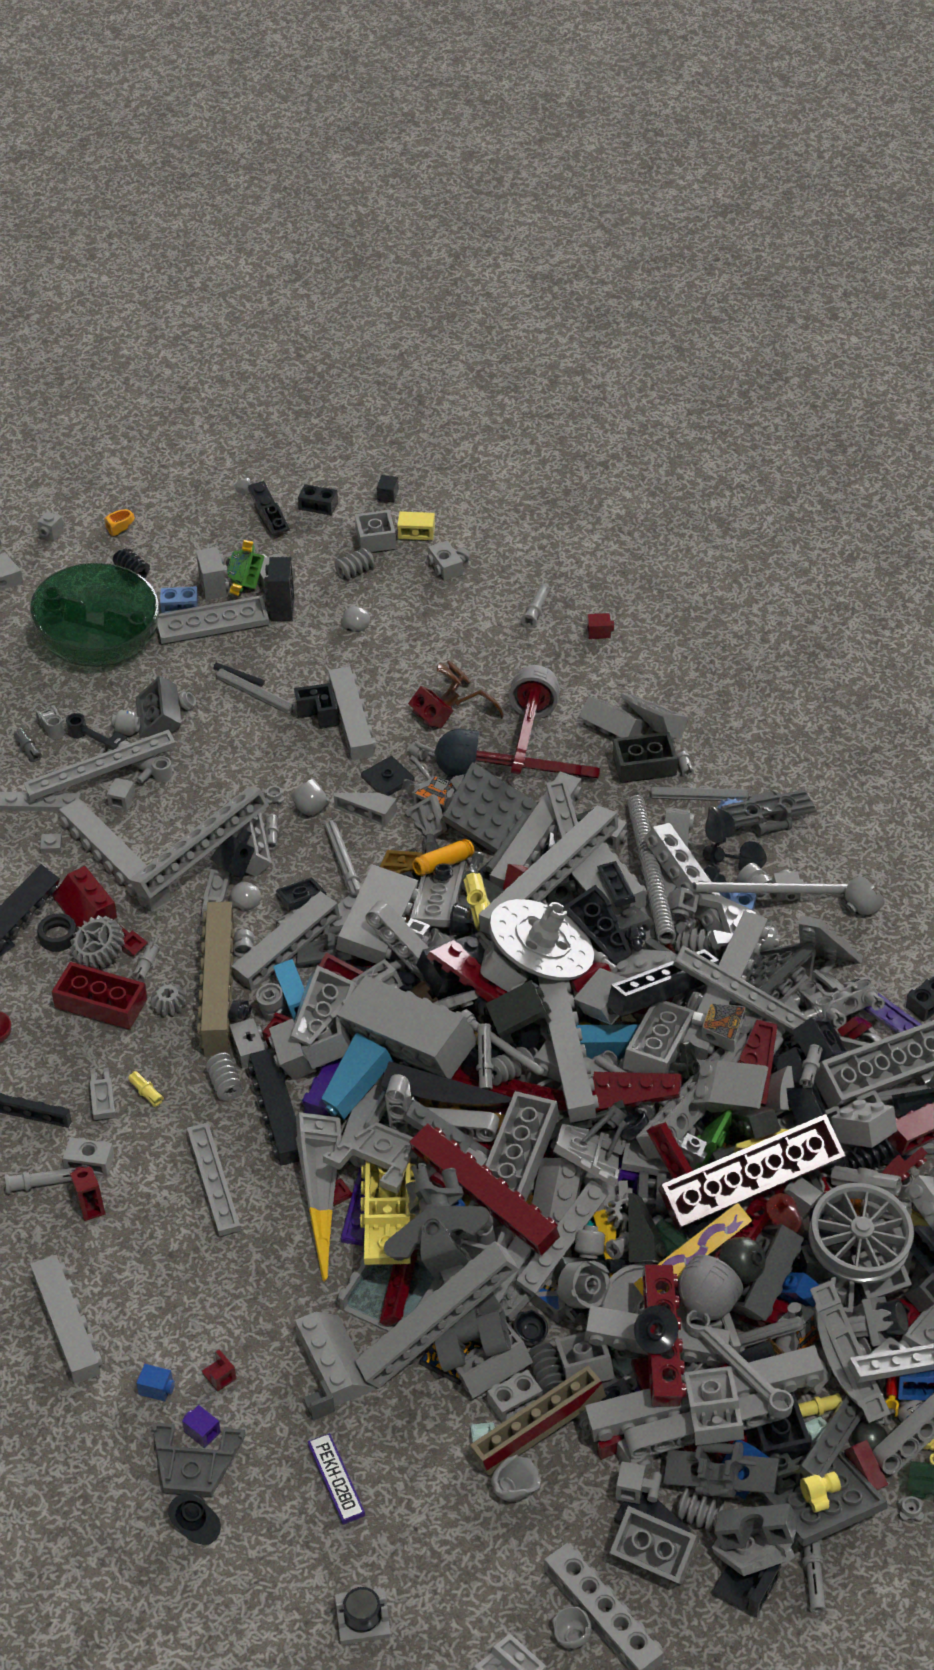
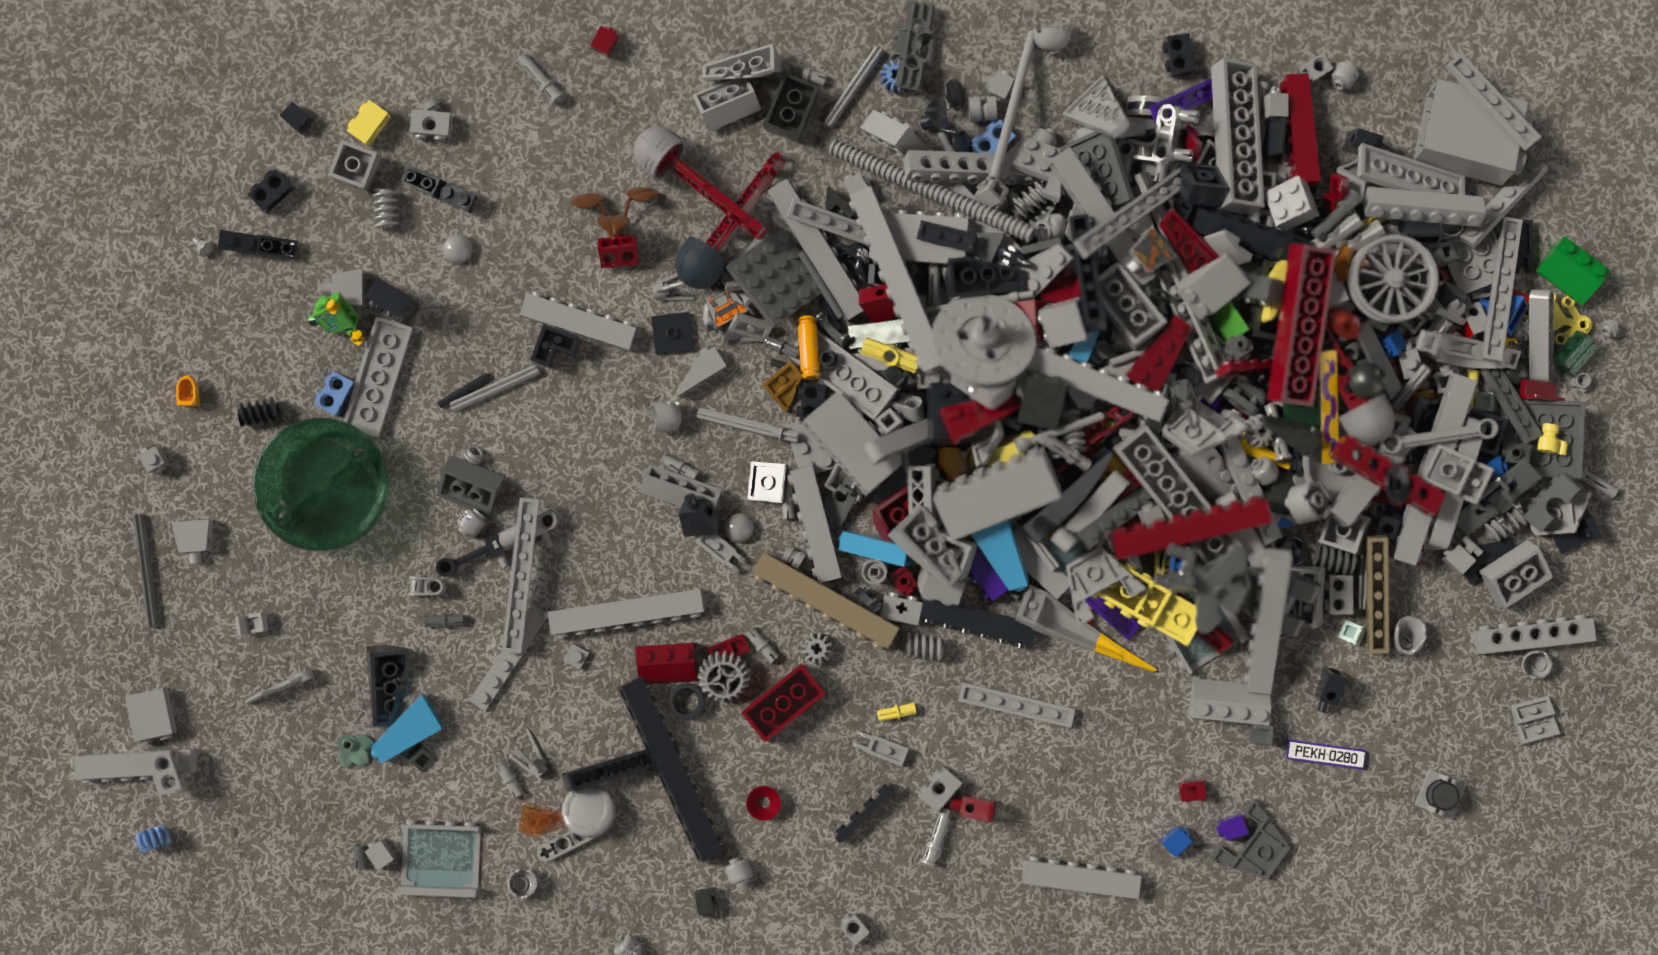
camera: 60 degrees left, 40 degrees up
light grey brick [107,778,136,811] -> none
light grey brick [129,787,269,899] -> none
black piece [168,1493,221,1545] -> none
light grey brick [196,547,229,600] -> none
light grey plate [265,786,284,804] -> none
light grey pin [799,1044,823,1088] -> none
none -> black slope [400,165,478,214]
none -> dark grey pin [1311,189,1364,241]
none -> black torso [1315,666,1348,714]

